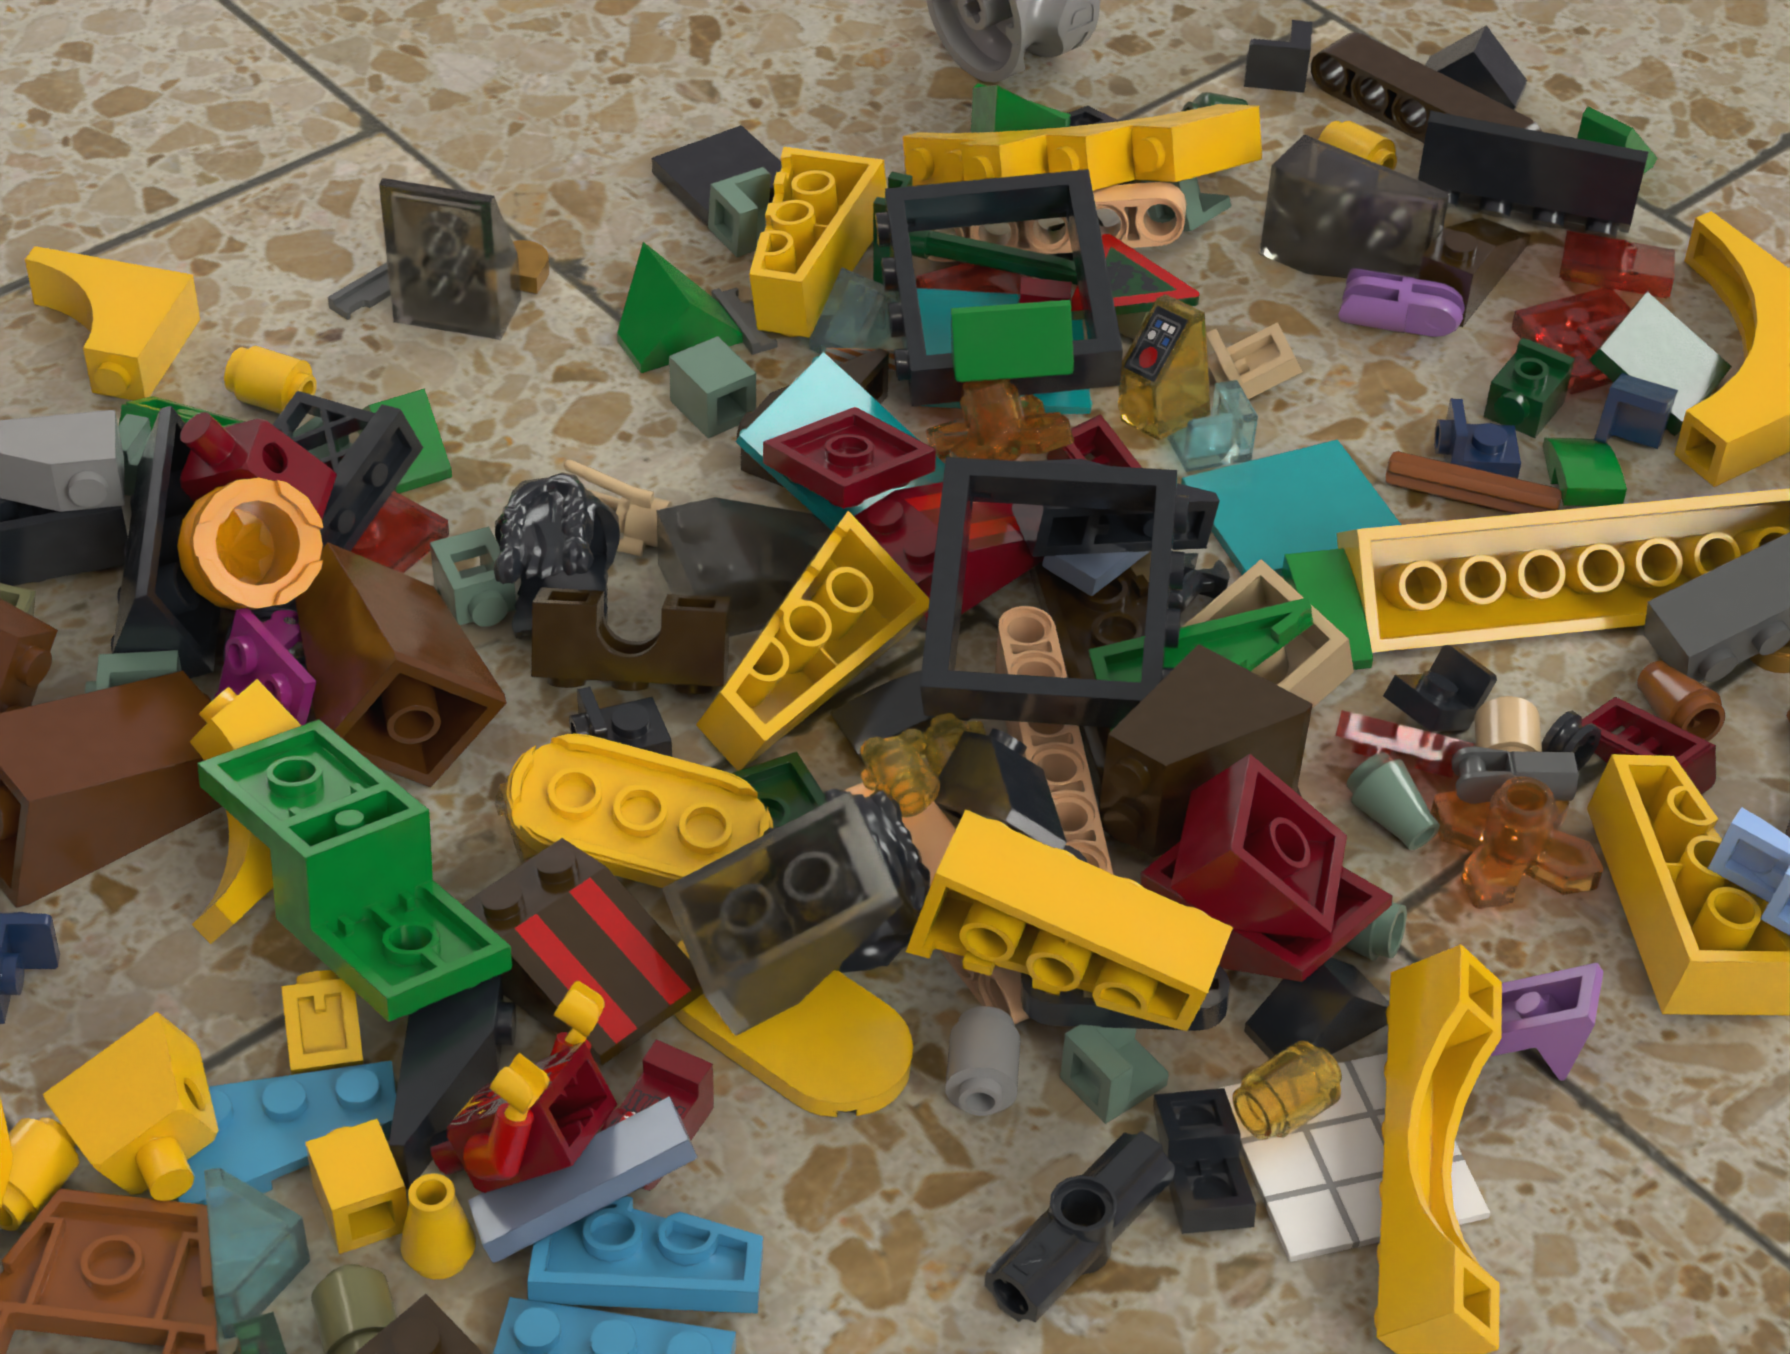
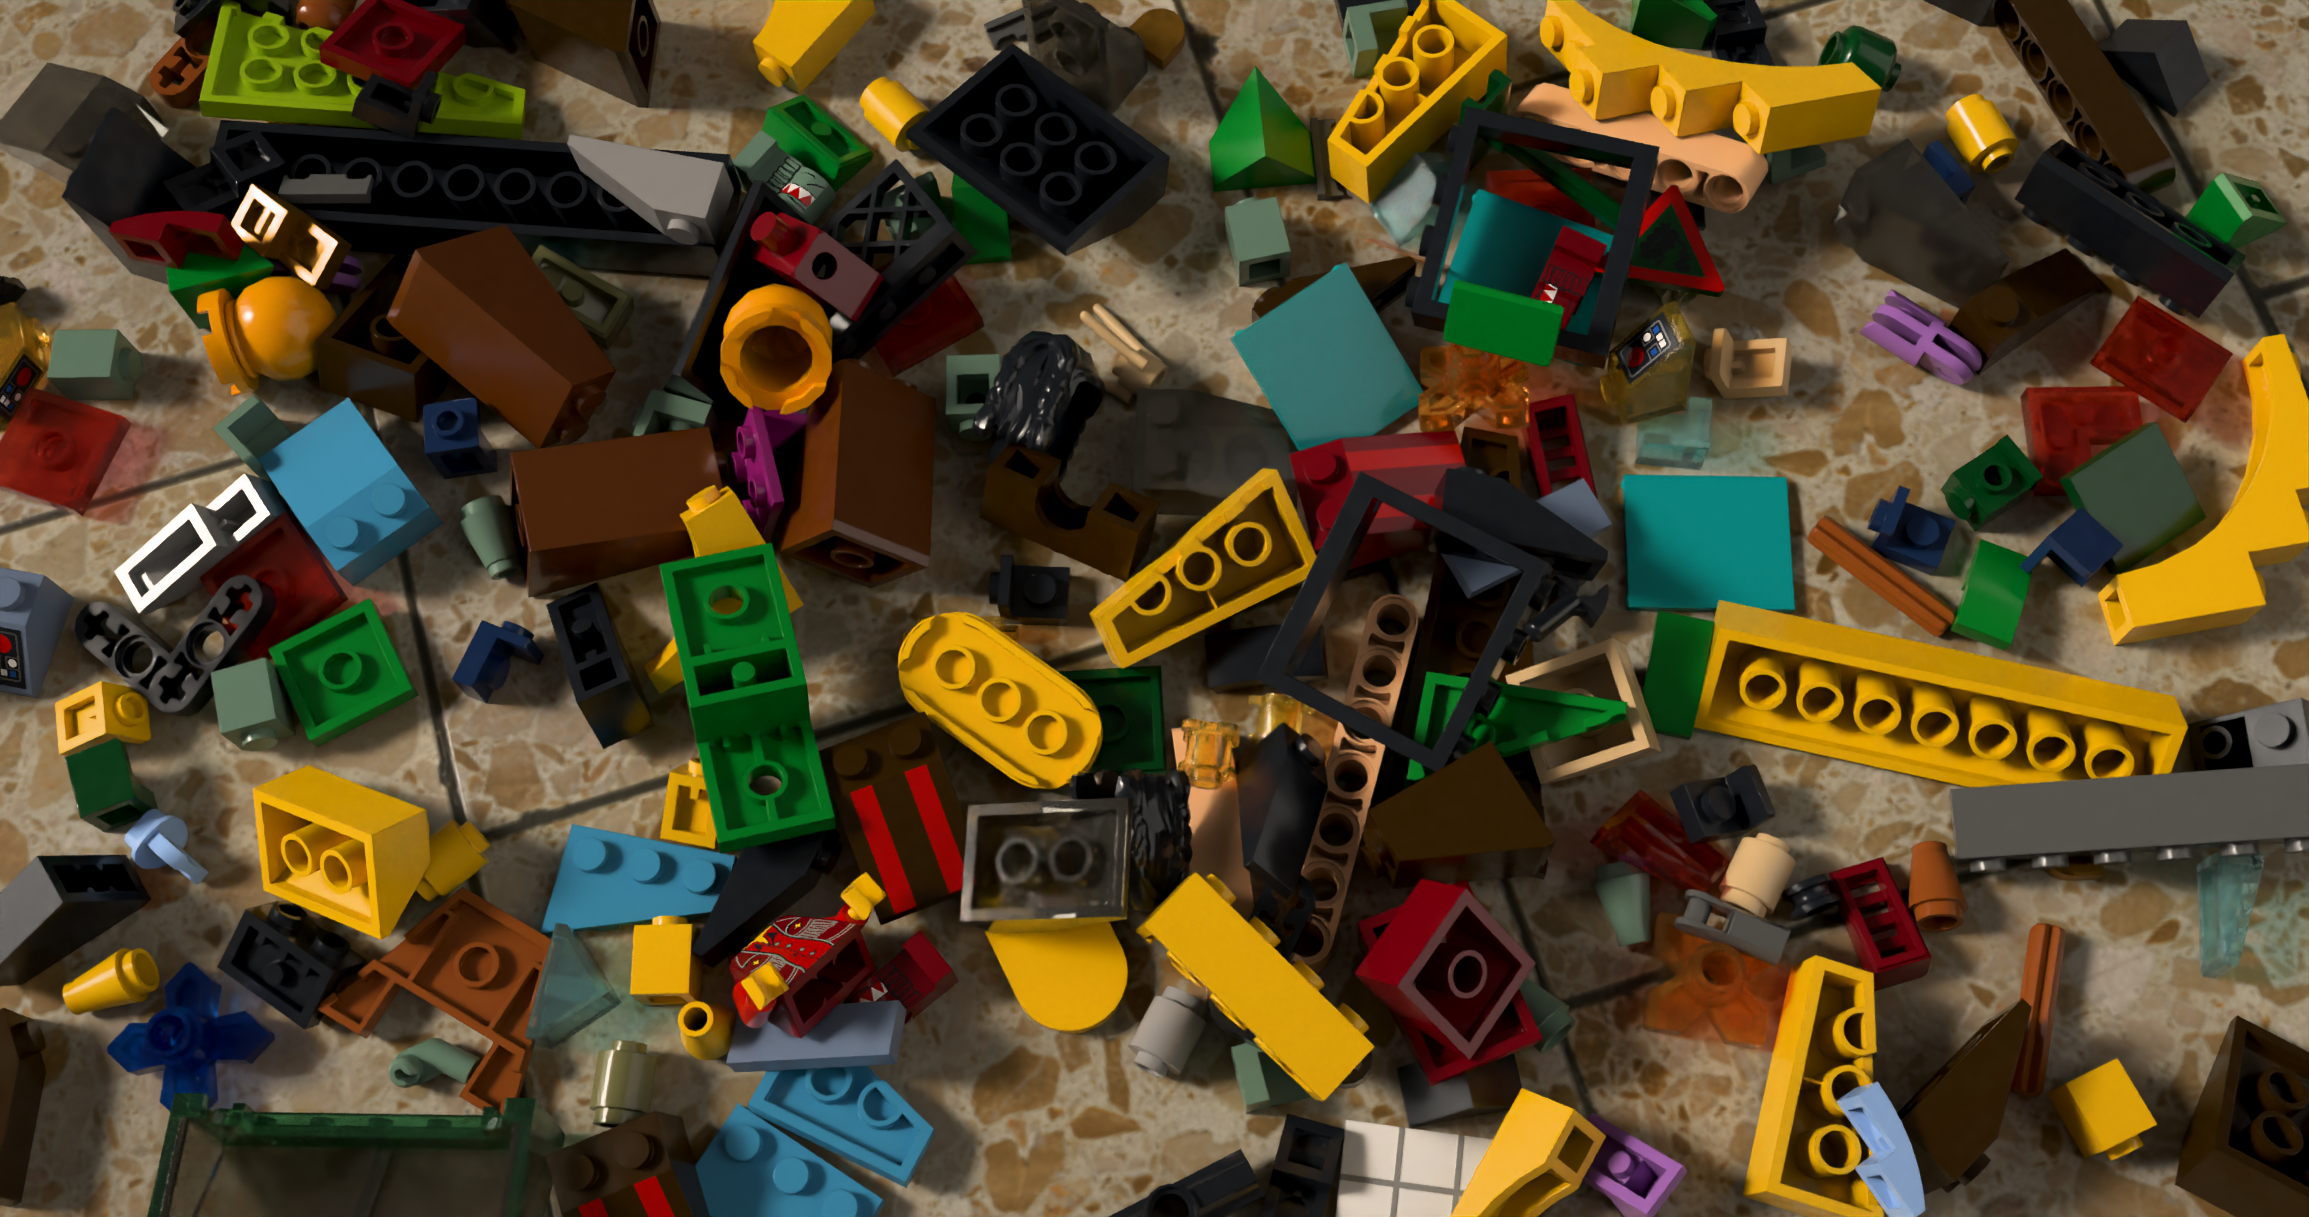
camera: 30 degrees right, 25 degrees up
yellow torso [43,1012,219,1201] -> none
dark red plate [763,407,936,509] -> none
clear yellow brick [1232,1041,1342,1140] -> none
none -> black slope [546,582,655,749]
none -> black slope [906,43,1170,256]

